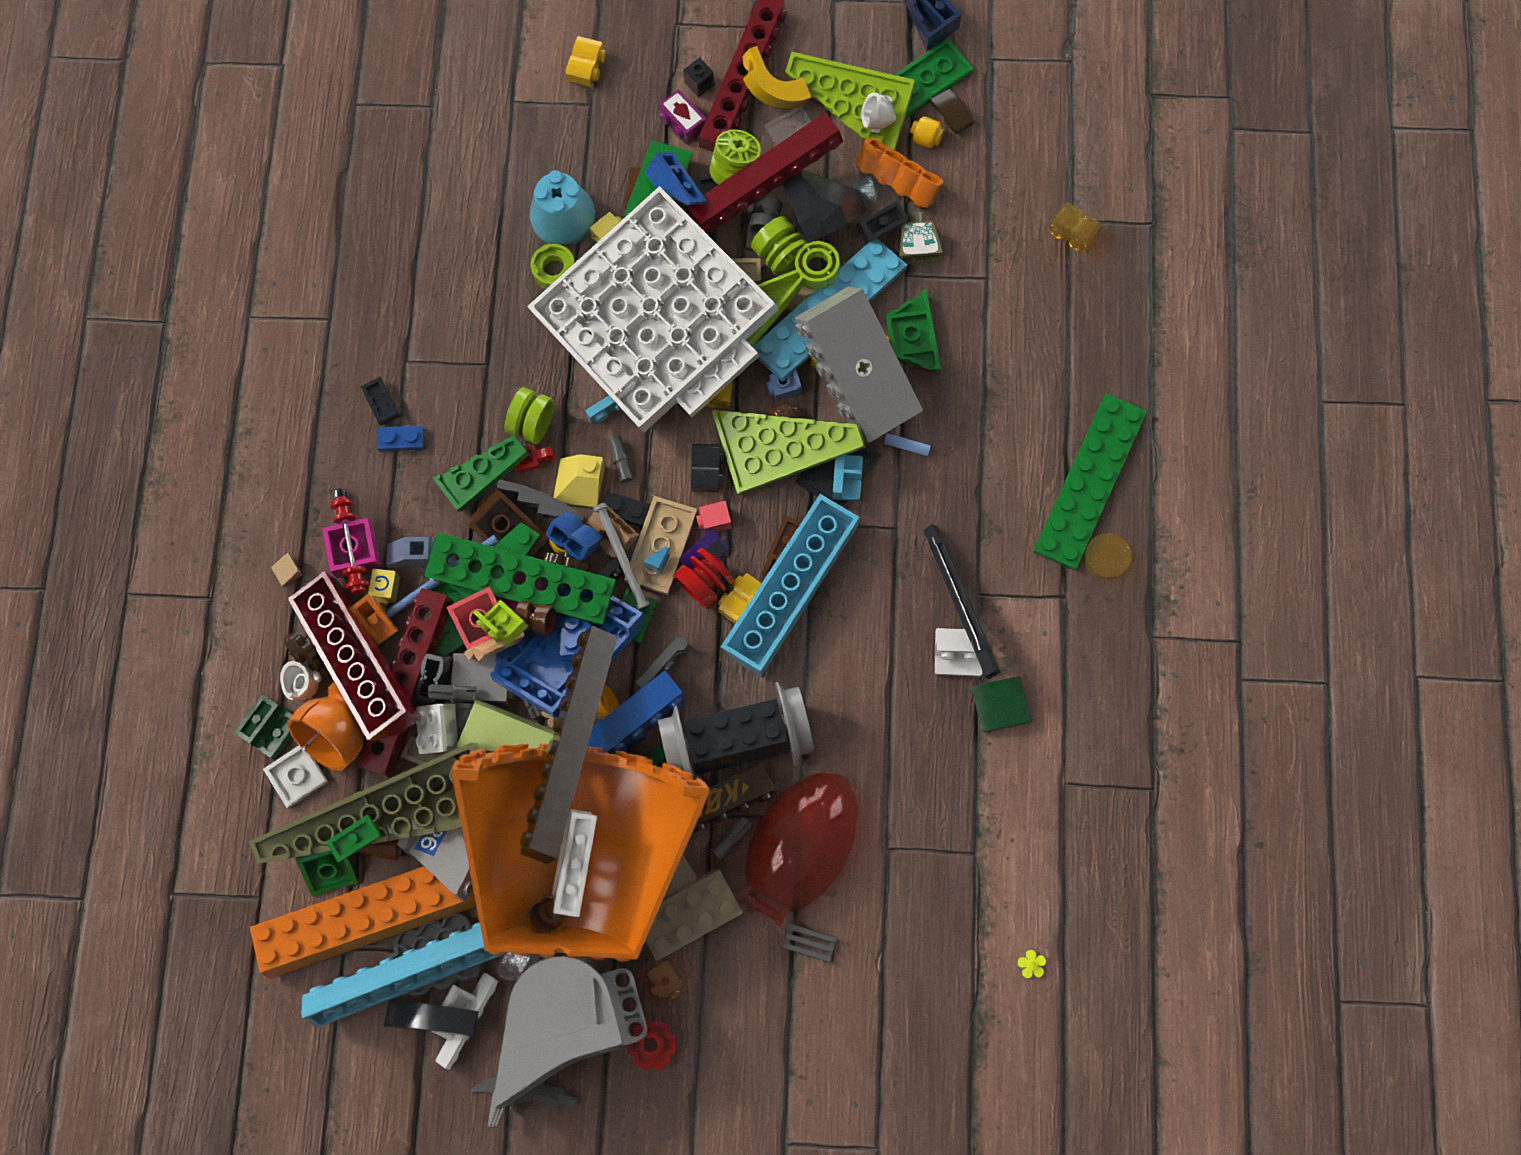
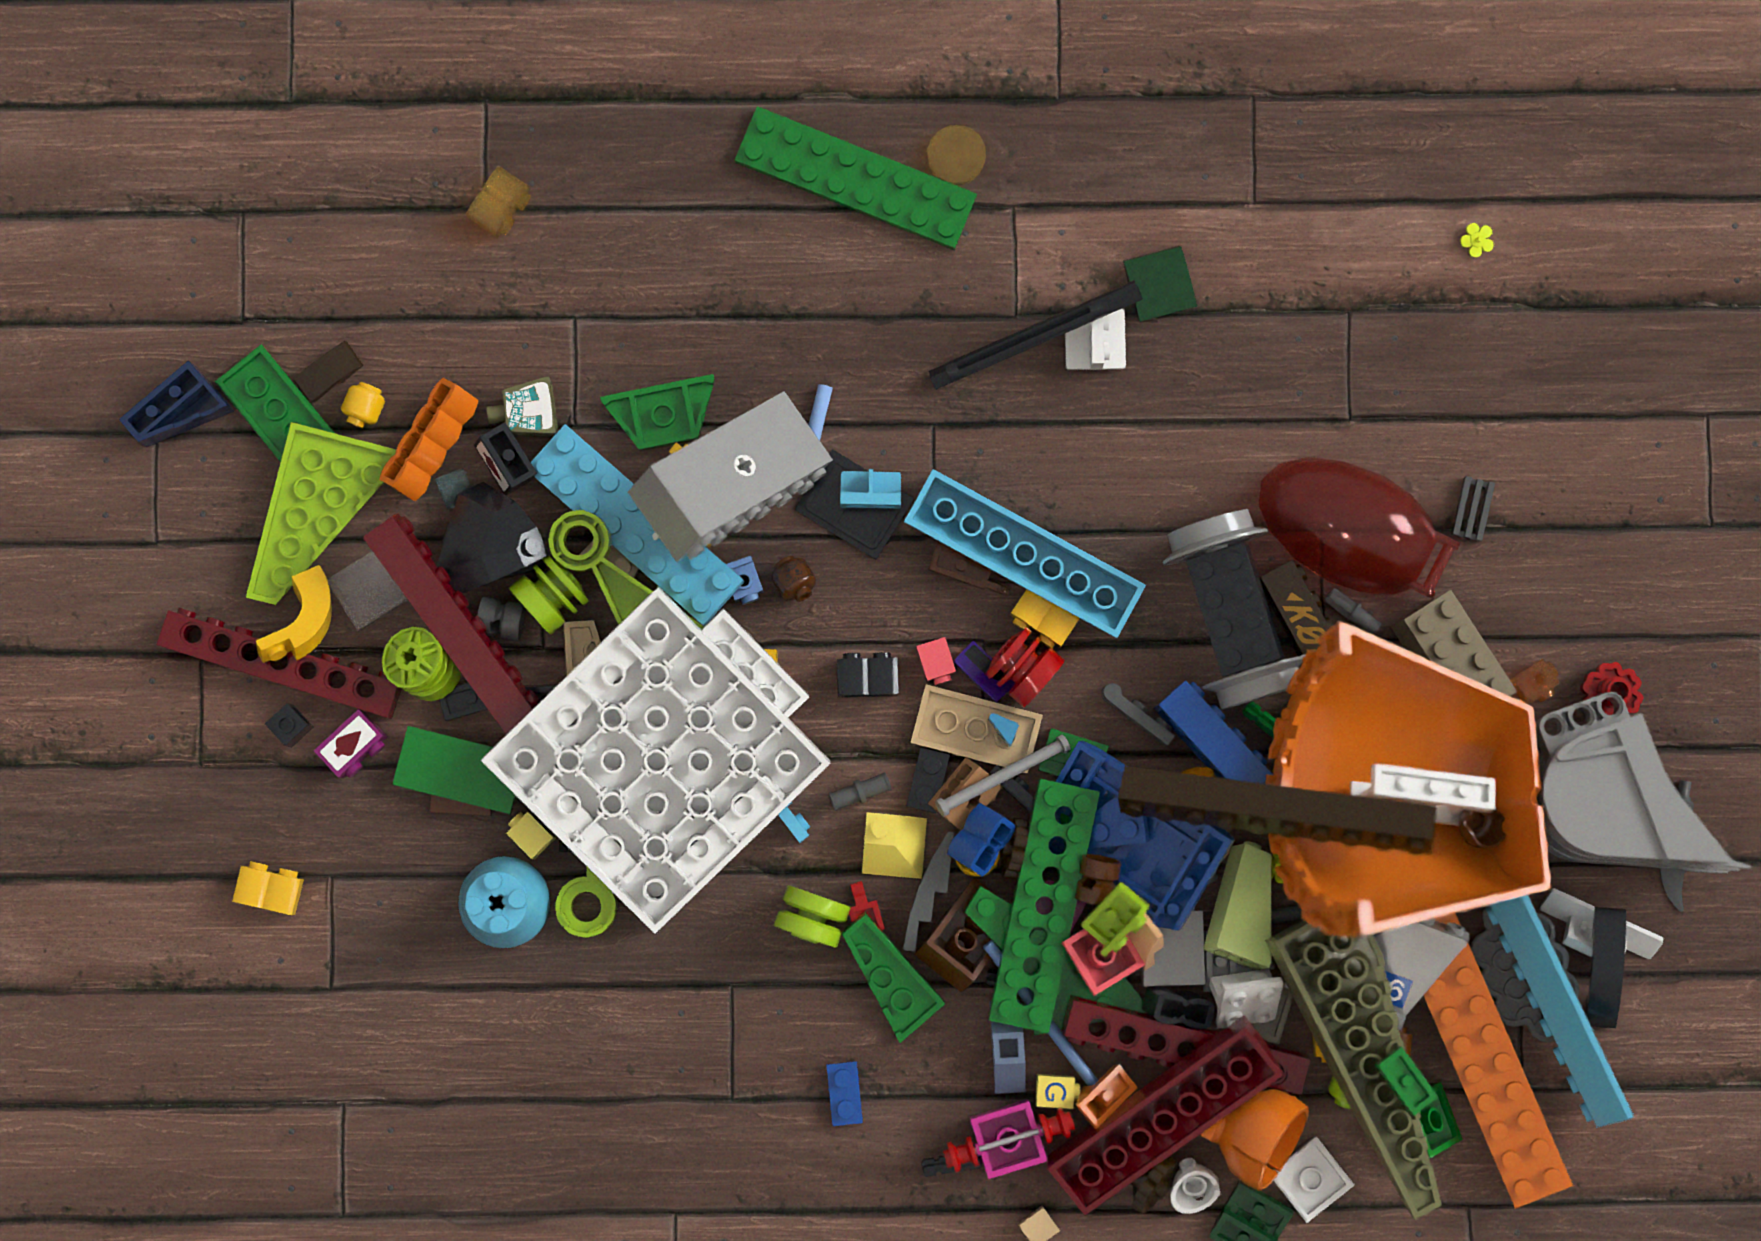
camera: 100 degrees left, 10 degrees up
black plate [360,377,401,426] -> none
dark grey axle [428,683,477,702] -> none
blue slope [645,152,706,205] -> none
lime wing [712,410,865,494] -> none
white helmet [862,92,896,133] -> none

